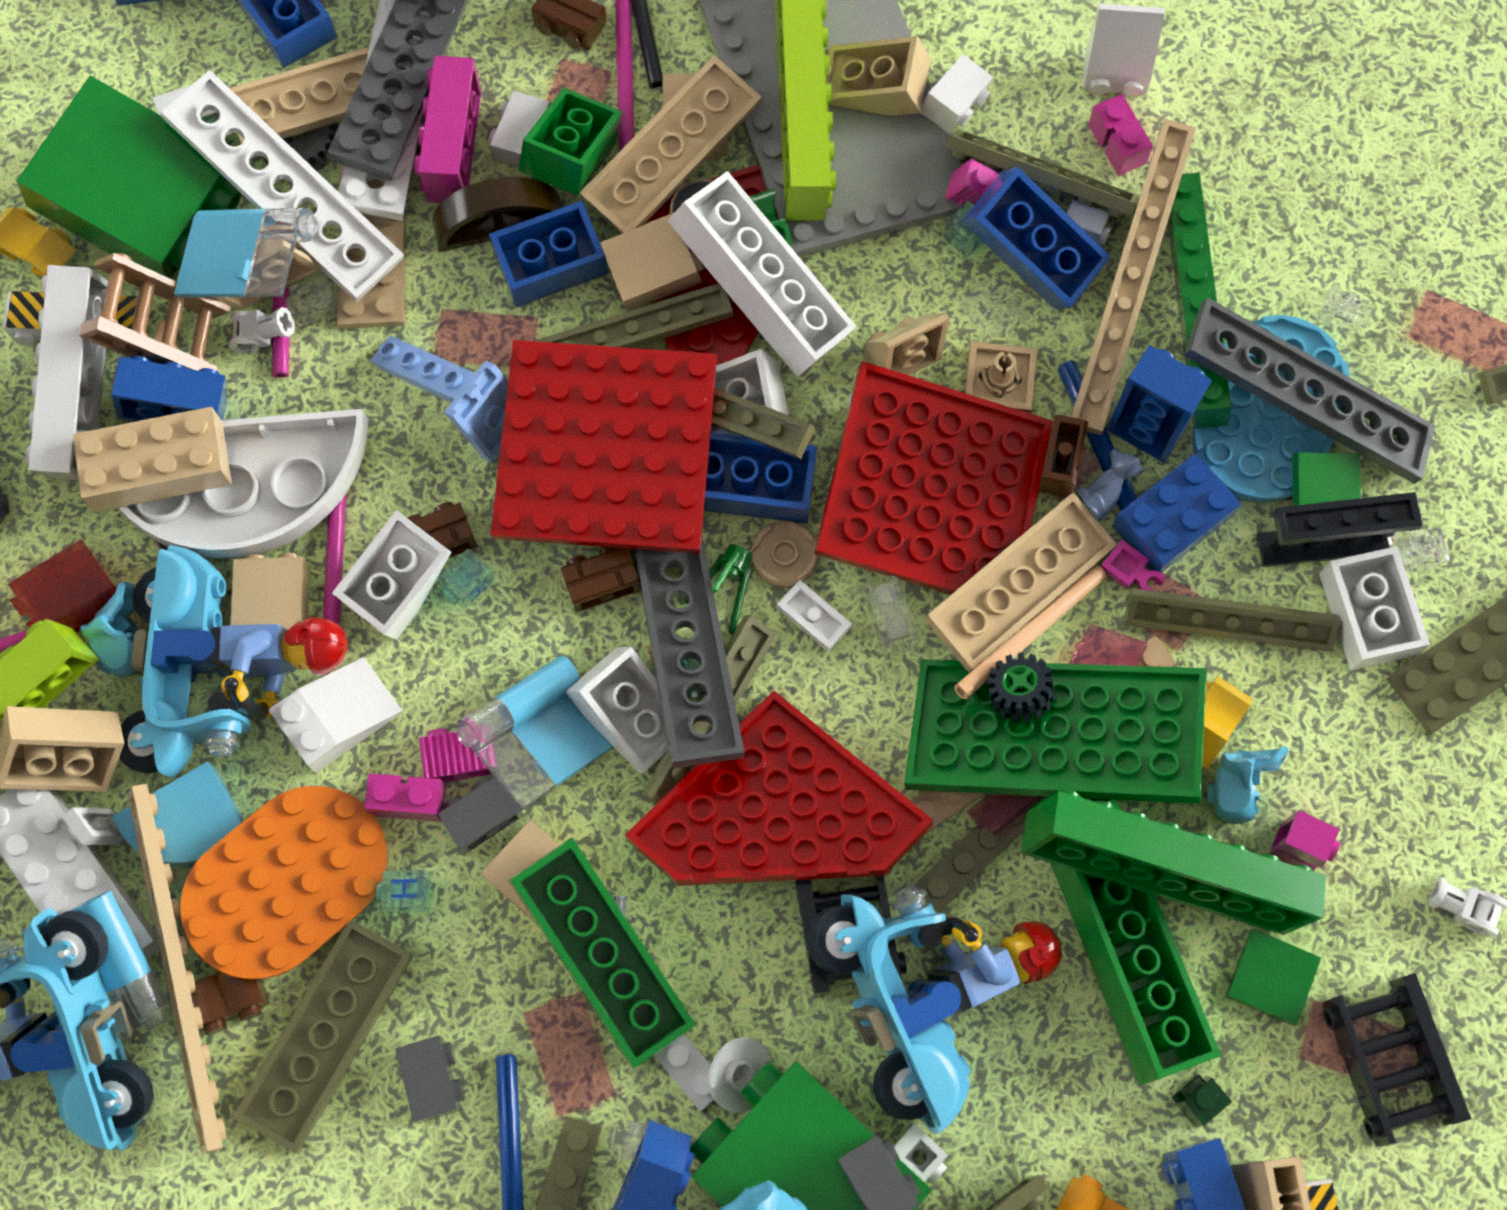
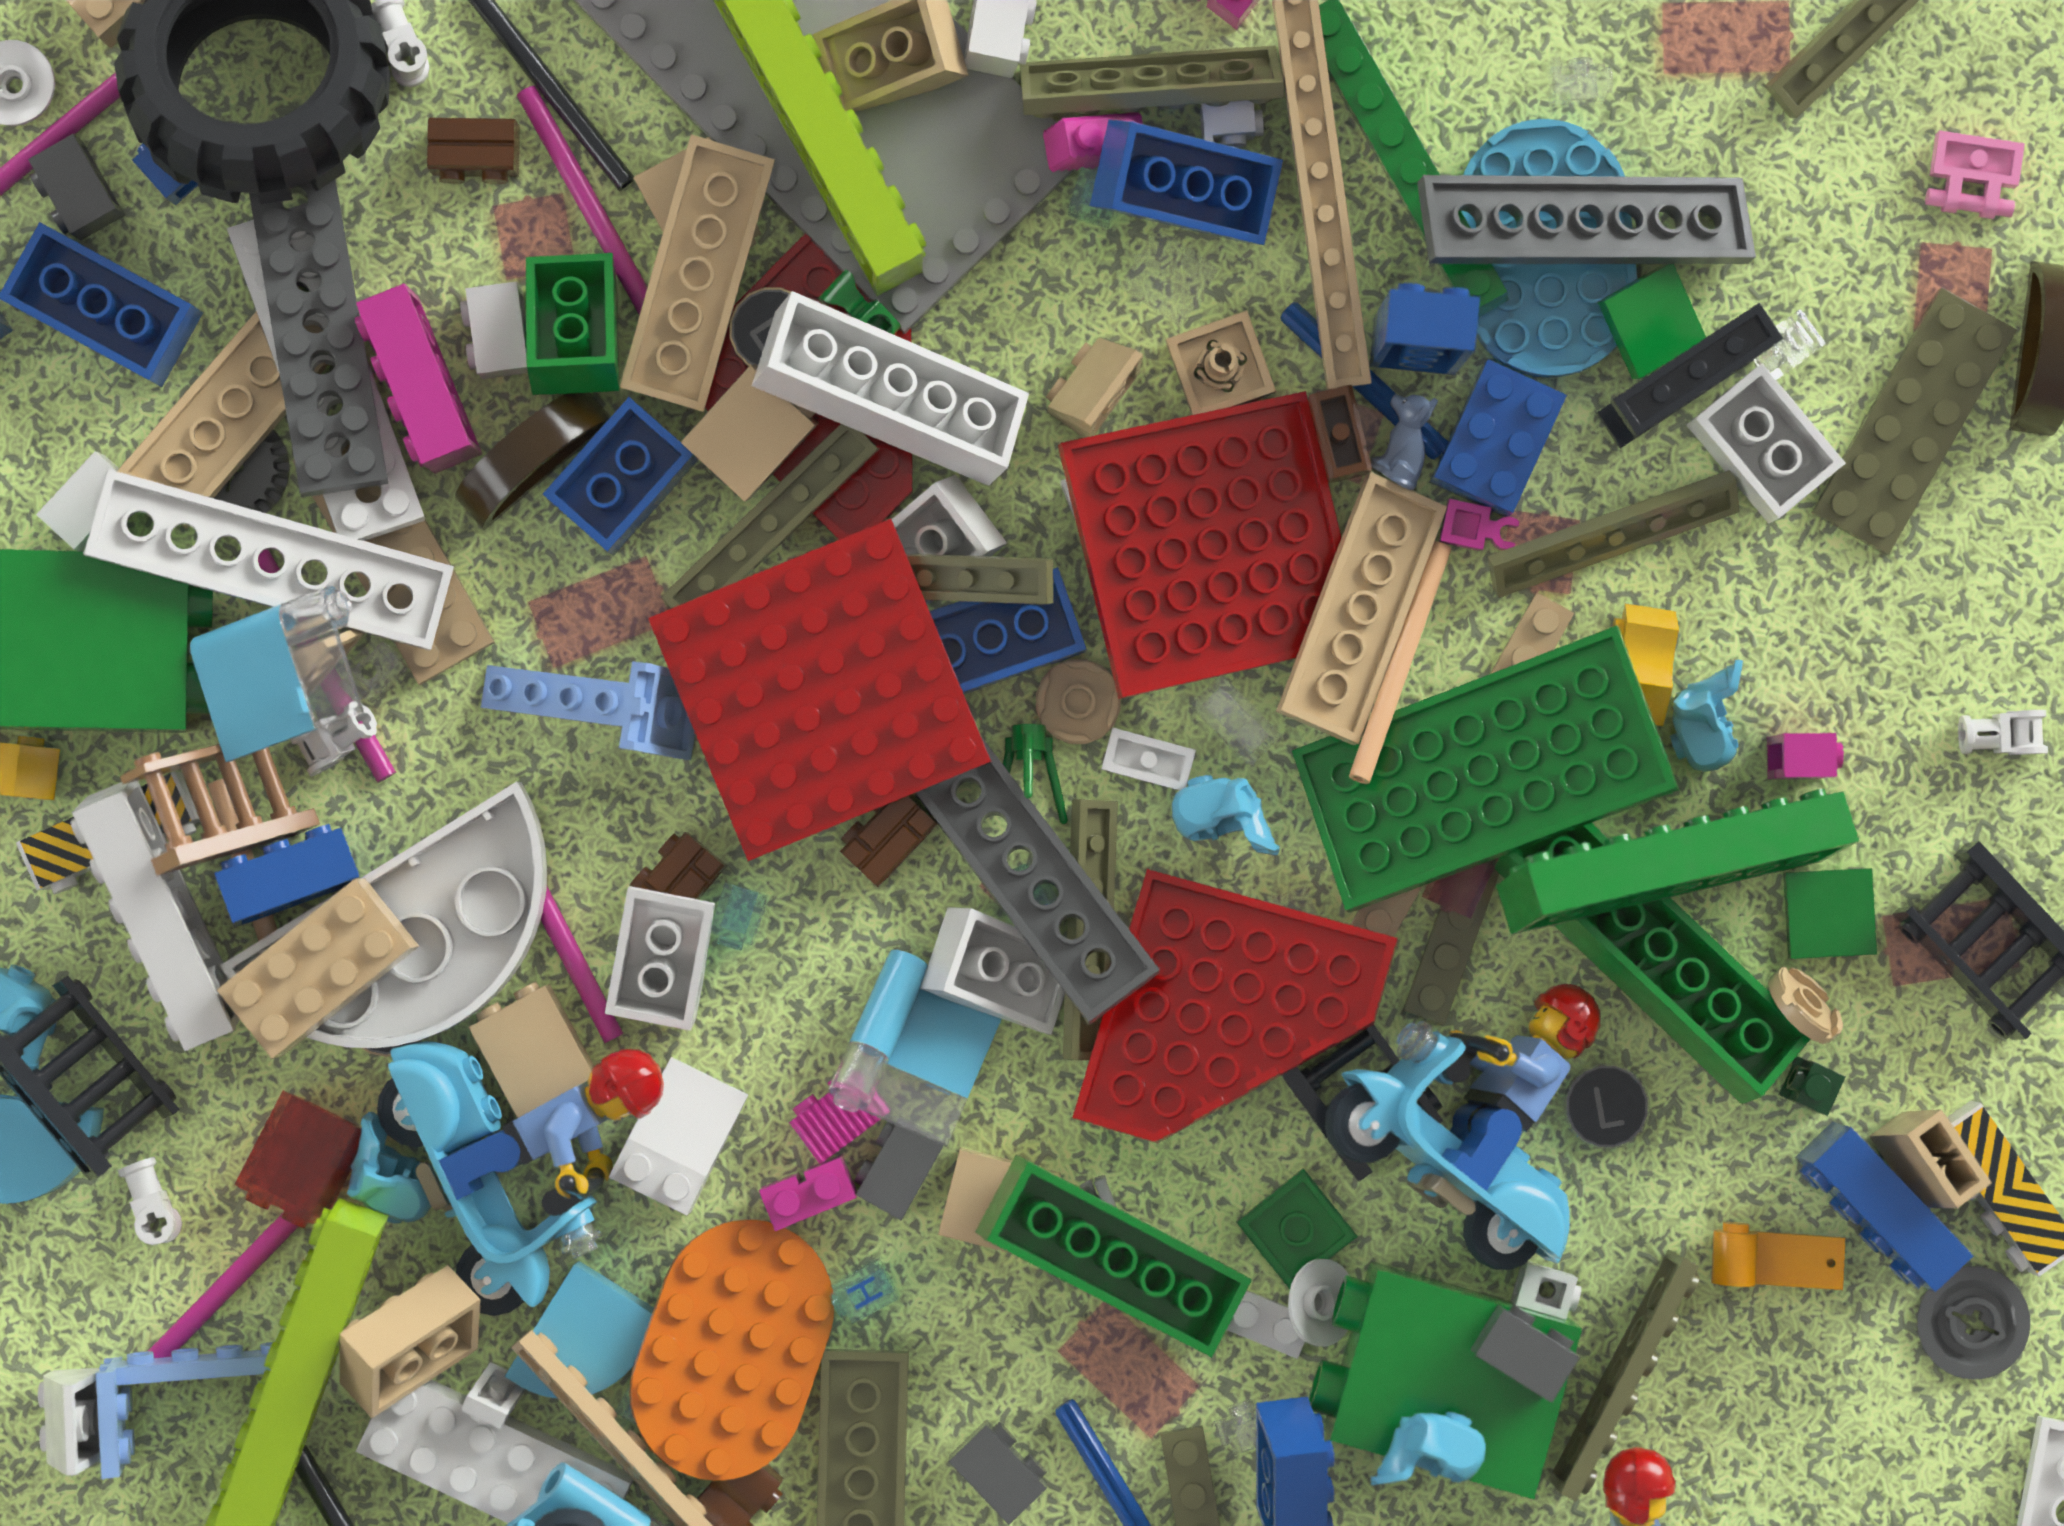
camera: 25 degrees left, 15 degrees up
black wheel [987,652,1055,723] -> none
clear pink piece [1069,624,1147,666] -> none
none -> medium azure head [1172,775,1280,856]
none -> green tile [1236,1168,1358,1289]
none -> black tile [1563,1063,1650,1149]
none -> tan tile [1768,967,1843,1044]

